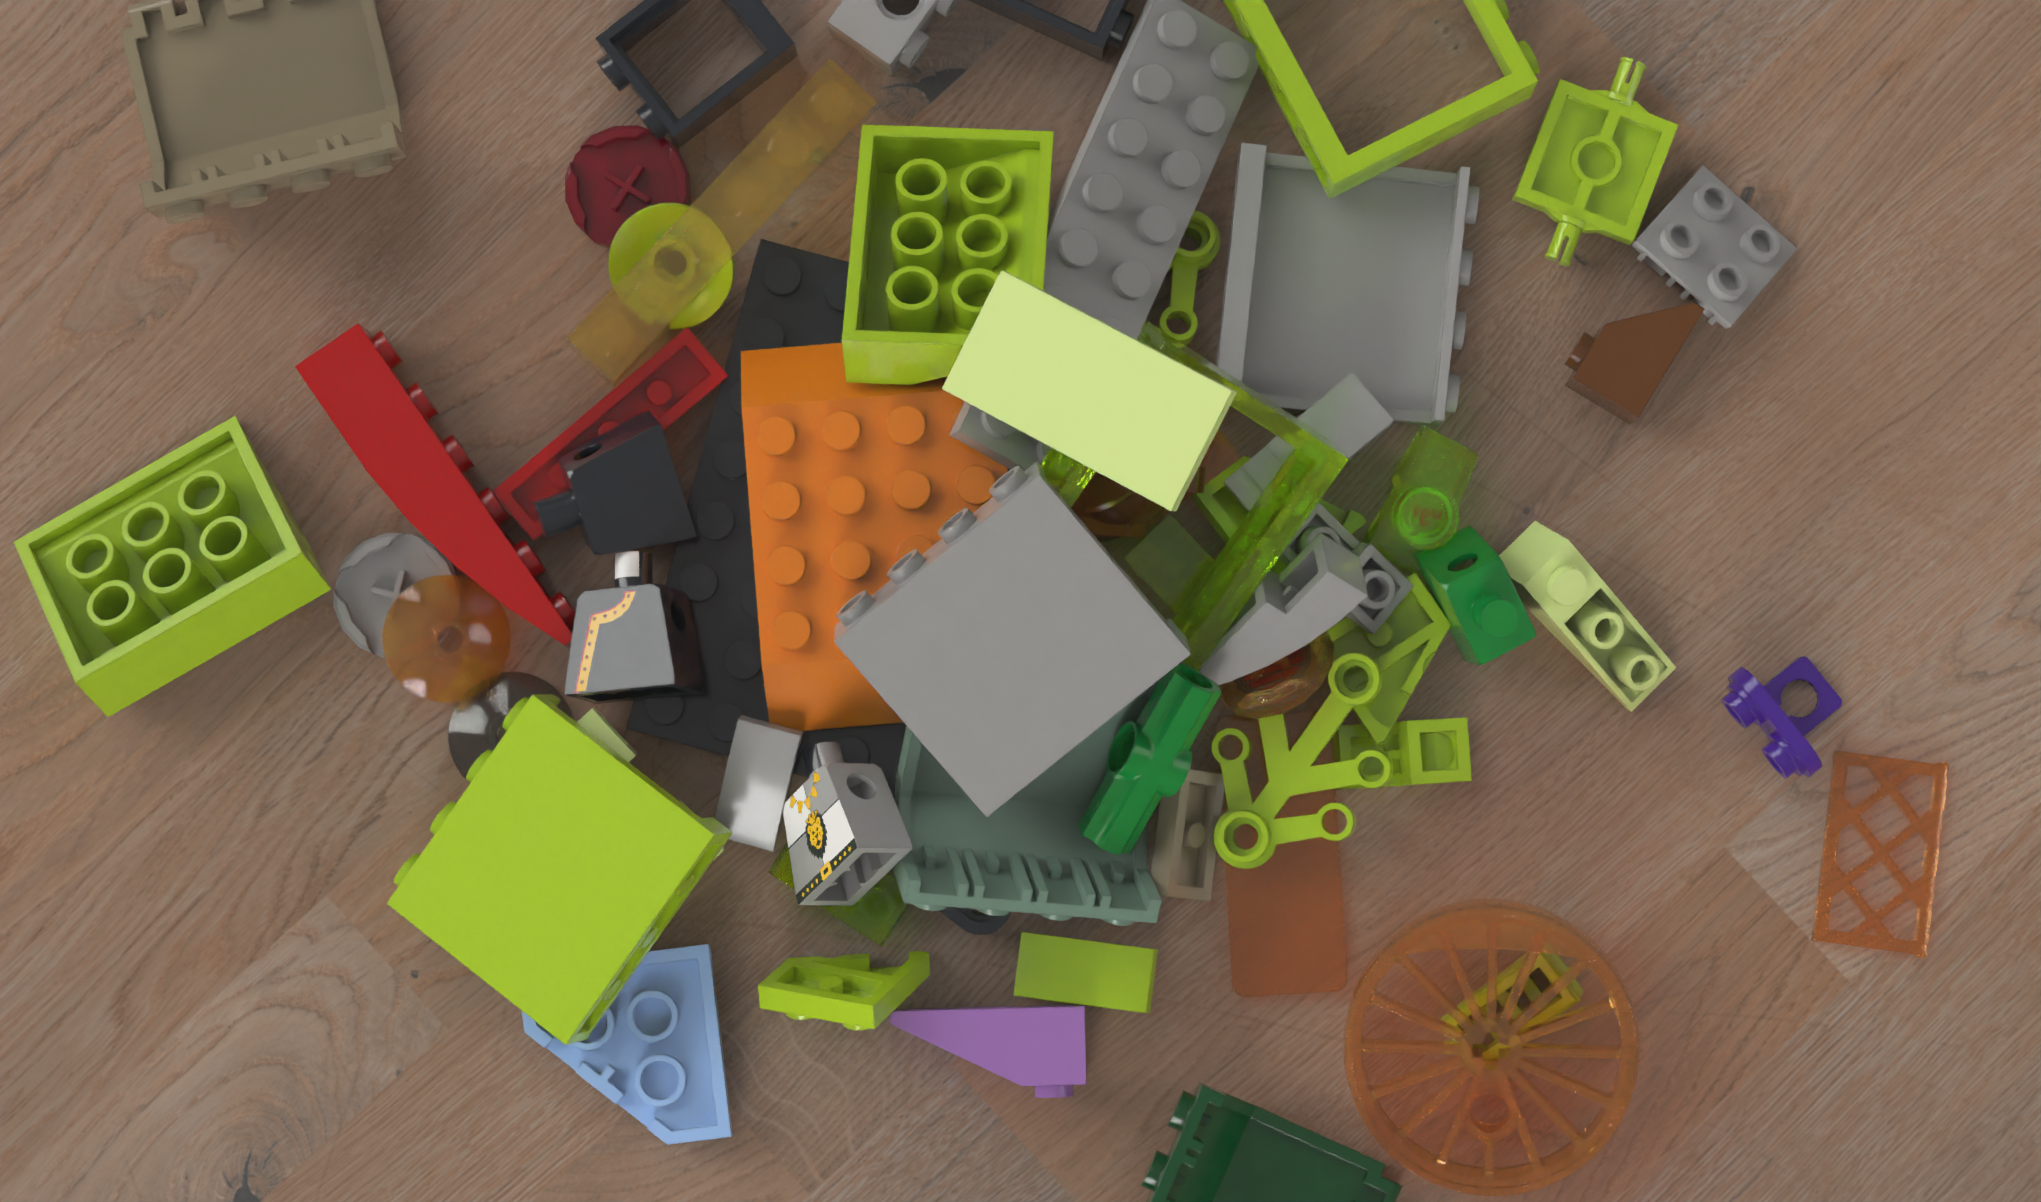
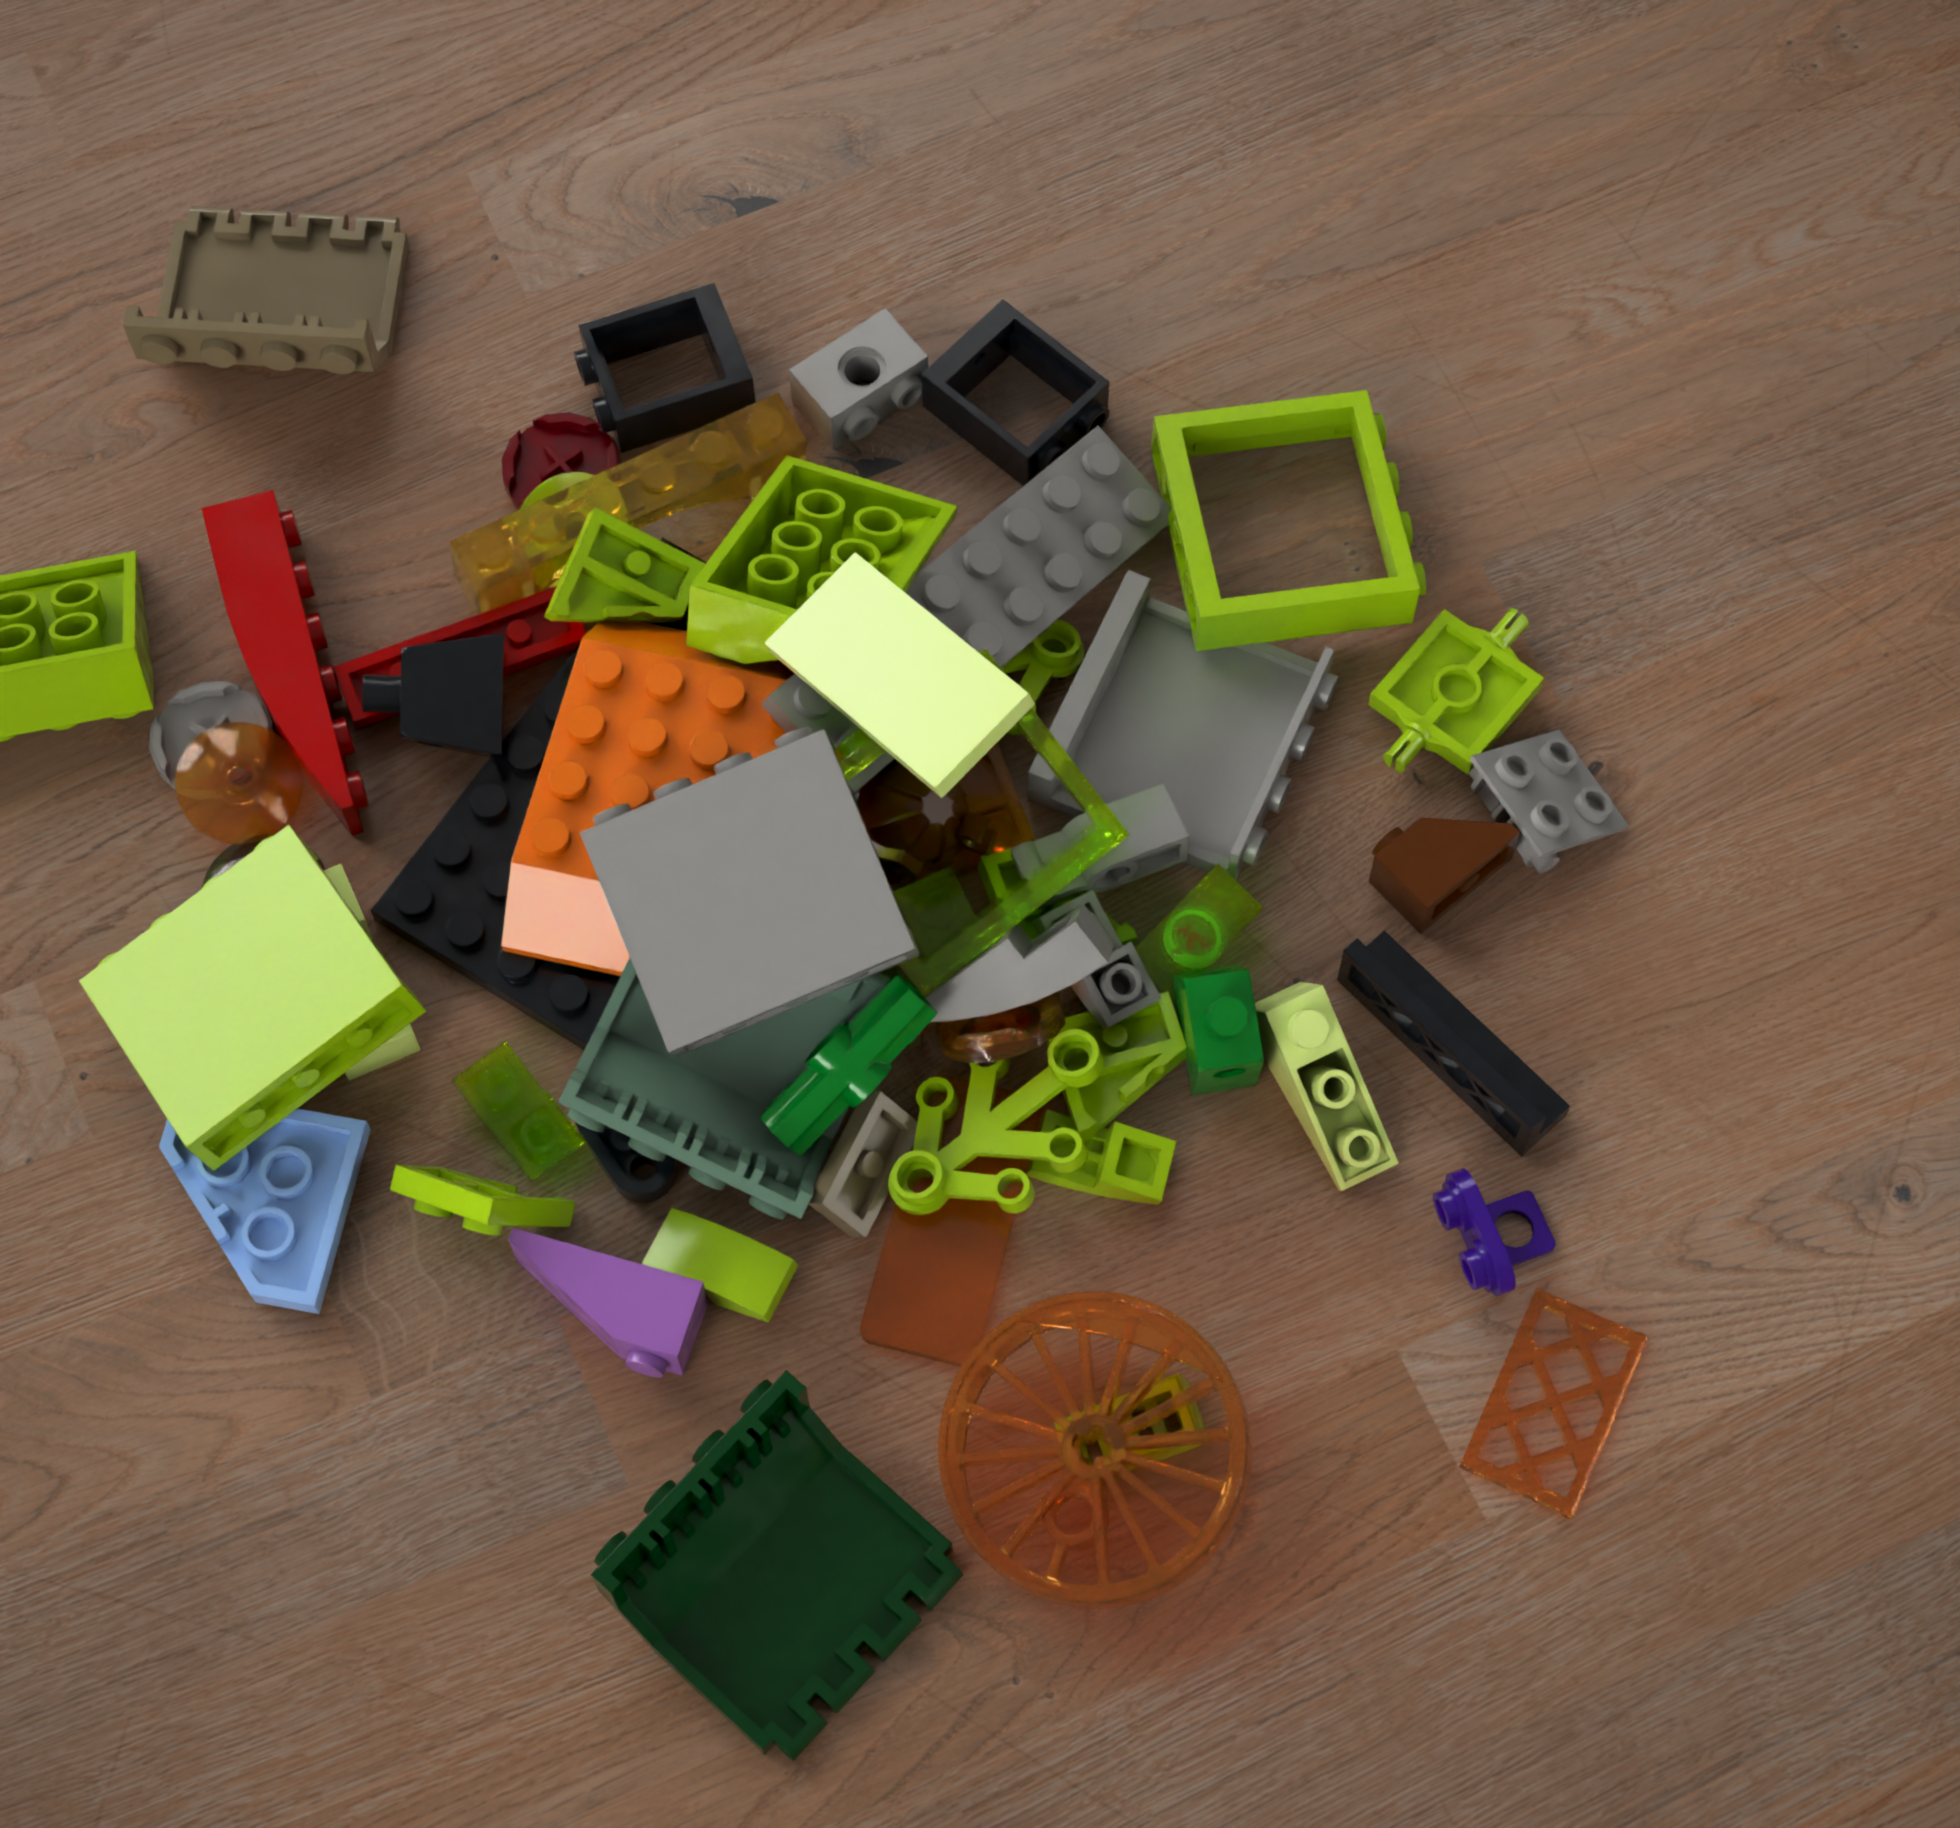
camera: 20 degrees right, 20 degrees down
torso [565,551,704,704] -> none
light grey slope [715,715,803,852] -> none
light grey torso [783,742,913,905] -> none
none -> lime wing [544,507,705,623]
none -> black fence [1337,931,1570,1157]

